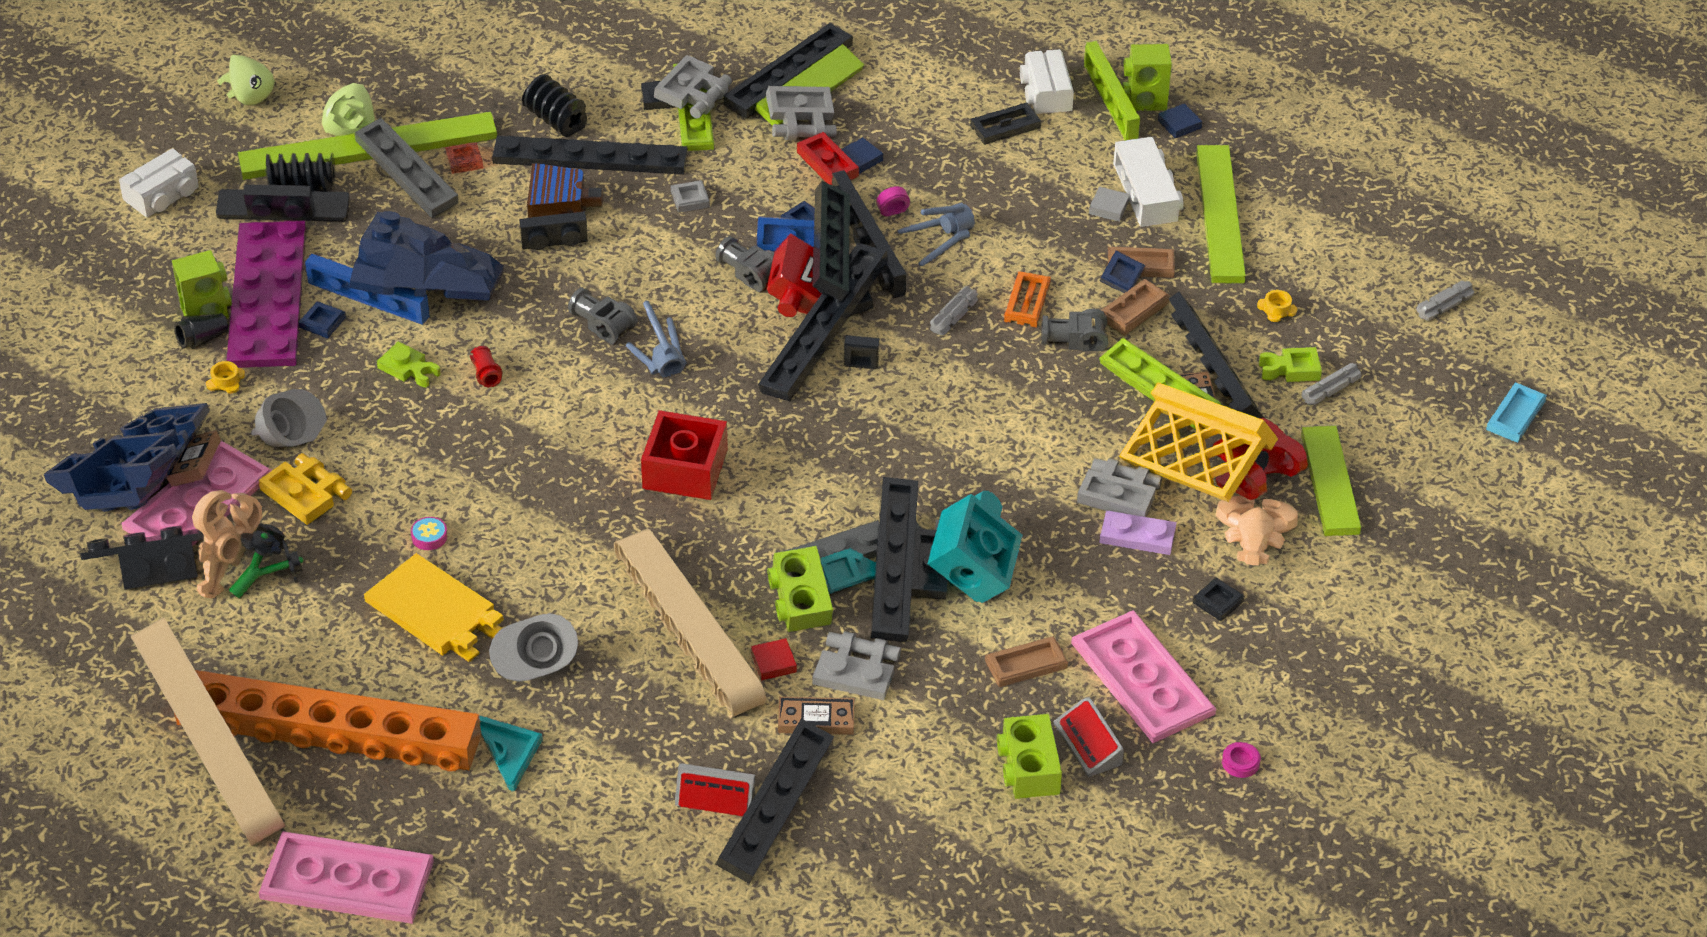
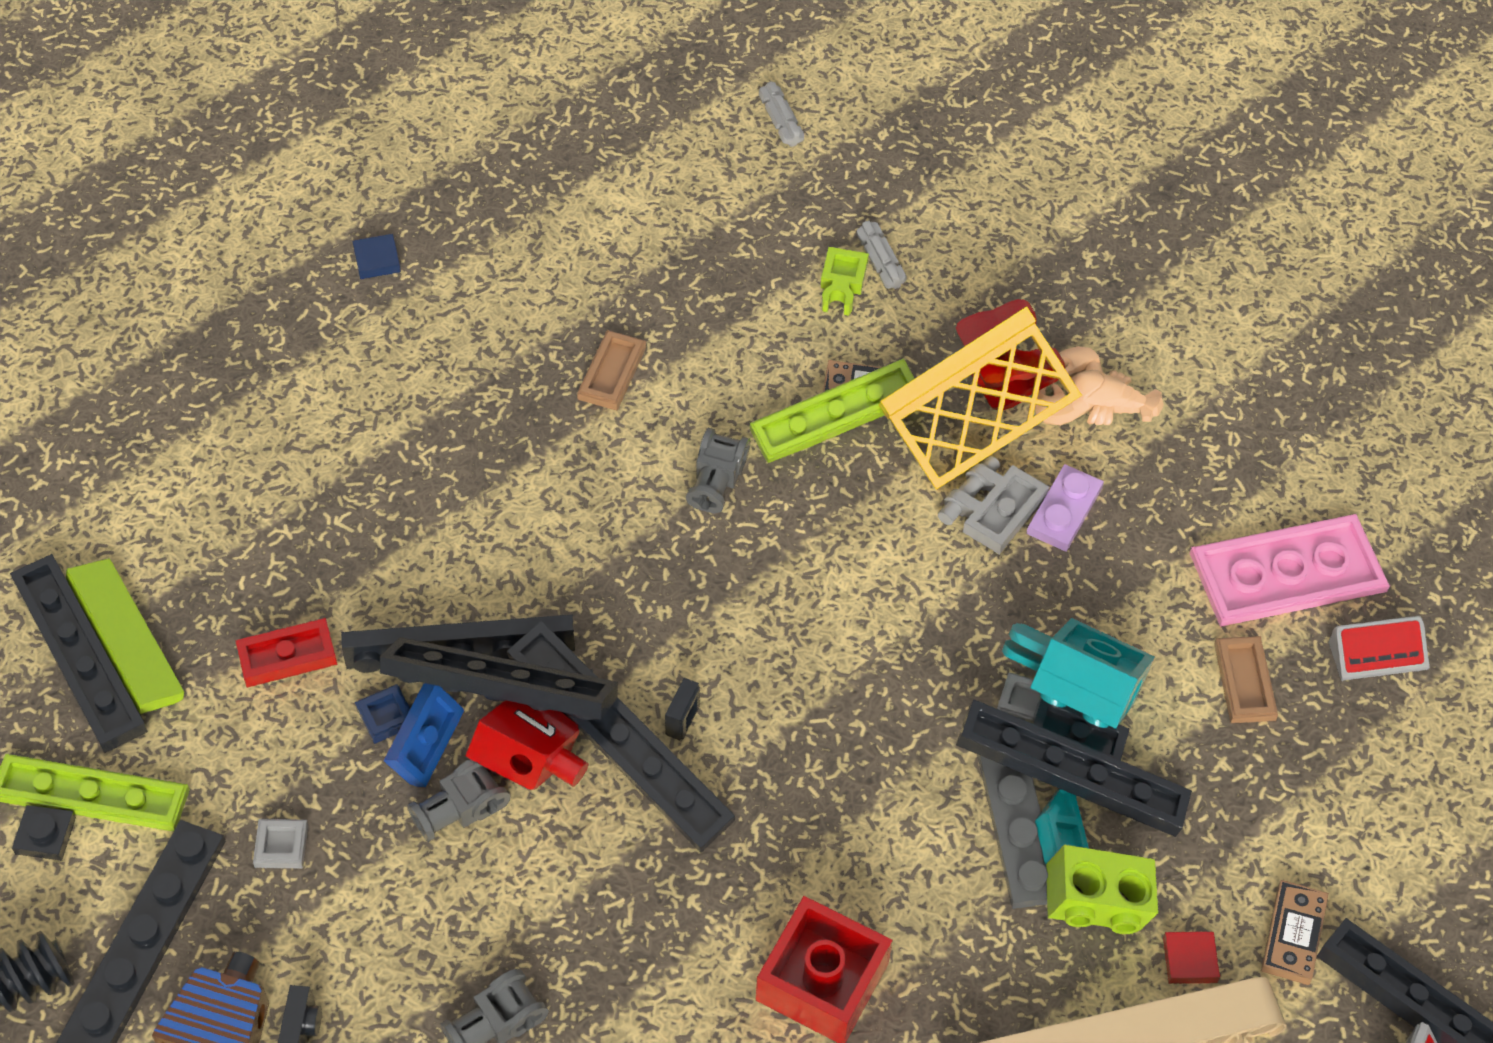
camera: 75 degrees left, 10 degrees up
sand blue plant [626,301,687,377] -> none
light grey plate [654,55,732,118] -> none
light grey plate [766,86,837,140] -> none
light grey plate [812,631,901,700] -> none
dark blue tile [841,137,884,174] -> none
dark pink tile [876,186,910,217] -> none
sand blue plant [898,203,975,266] -> none
light grey axle [930,286,978,336] -> none
black tile [970,102,1041,145] -> none
lime brick [997,714,1062,799] -> none
orange tile [1004,271,1051,328] -> none
white brick [1020,49,1074,114] -> none
lime tile [1084,41,1140,141] -> none
light grey tile [1089,187,1130,222] -> none
dark blue tile [1100,250,1145,293] -> none
medium nougat plate [1101,279,1170,336] -> none
white brick [1113,137,1183,227] -> none
lime brick [1122,44,1172,111] -> none
black plate [1169,291,1265,418] -> none
black tile [1193,577,1245,621] -> none
lime tile [1196,145,1246,283] -> none
dark pink tile [1222,742,1261,778] -> none
yellow plate [1257,290,1297,322] -> none
lime tile [1301,425,1361,536] -> none
medium azure tile [1486,382,1547,443] -> none

